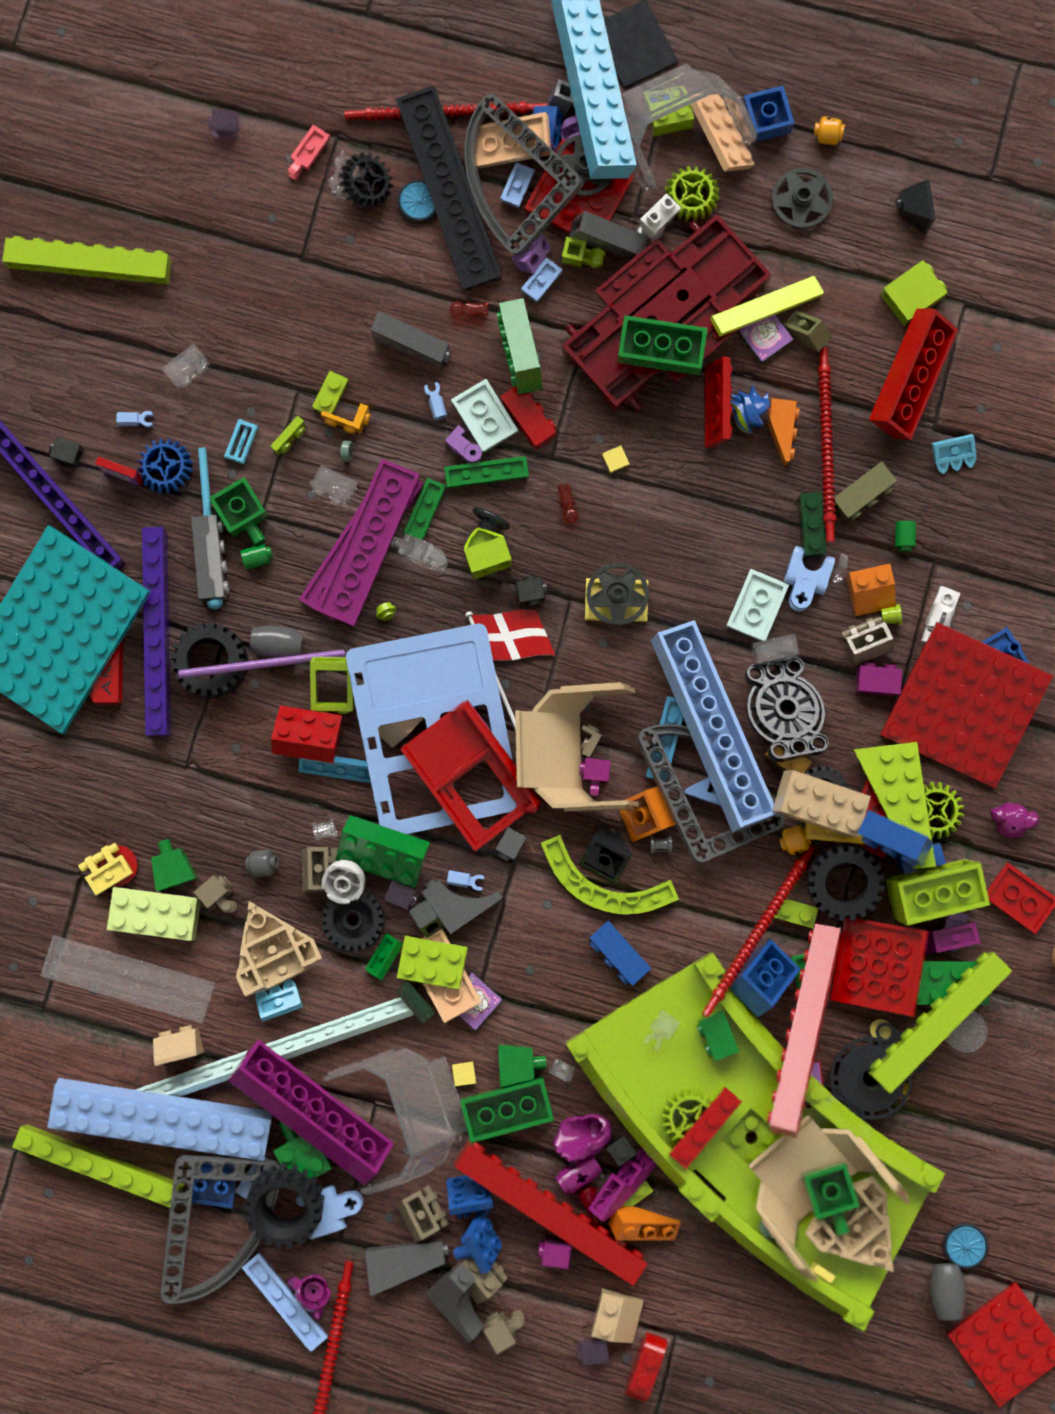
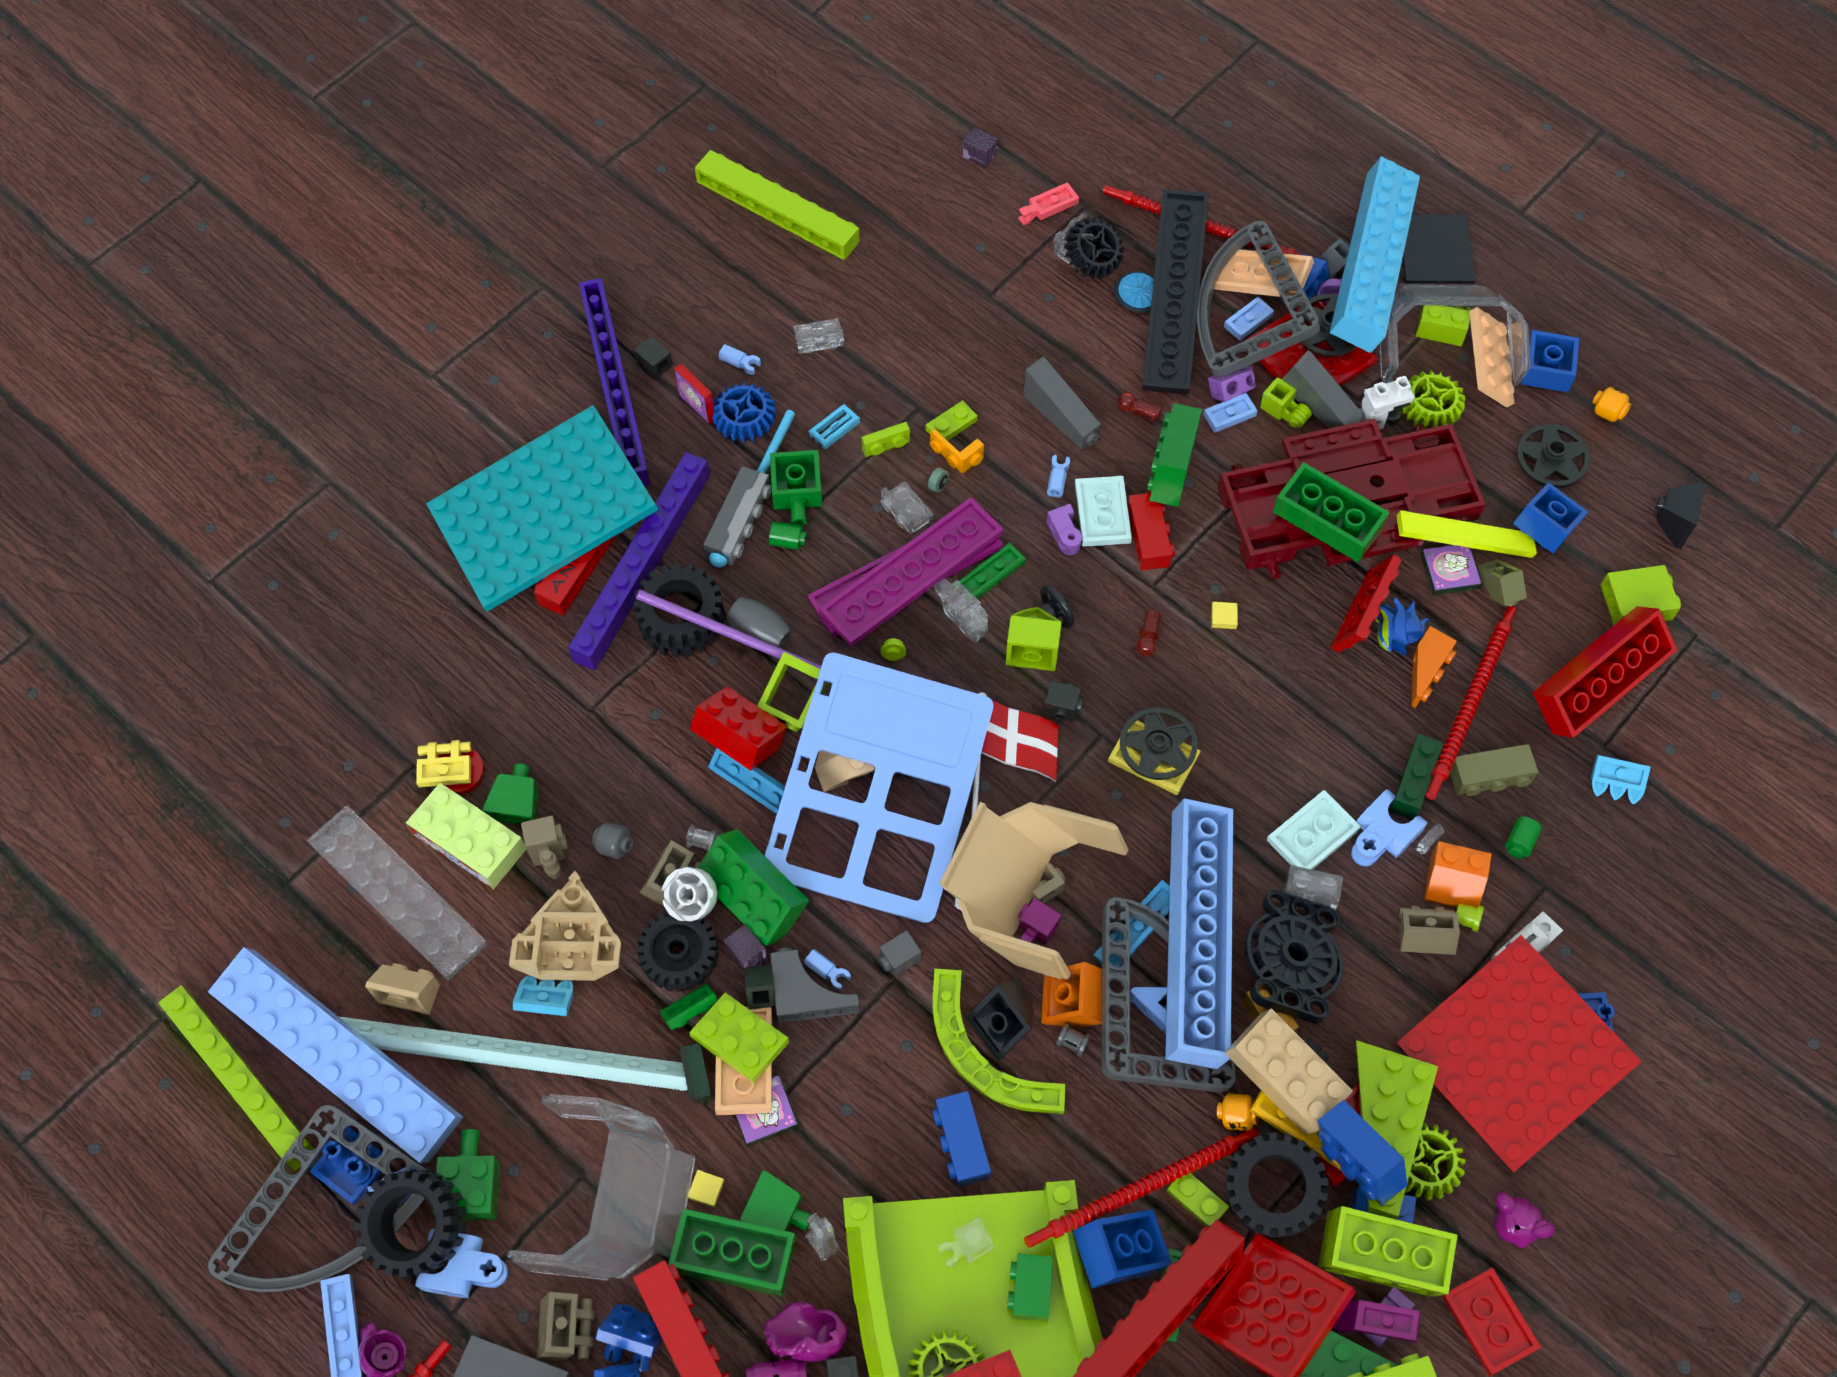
camera: 25 degrees right, 20 degrees down
magenta brick [228,1039,394,1185] -> none
red piece [400,699,542,851] -> none
green plate [444,456,529,489] -> none
magenta brick [855,663,902,697] -> none
none -> blue brick [1513,482,1588,553]

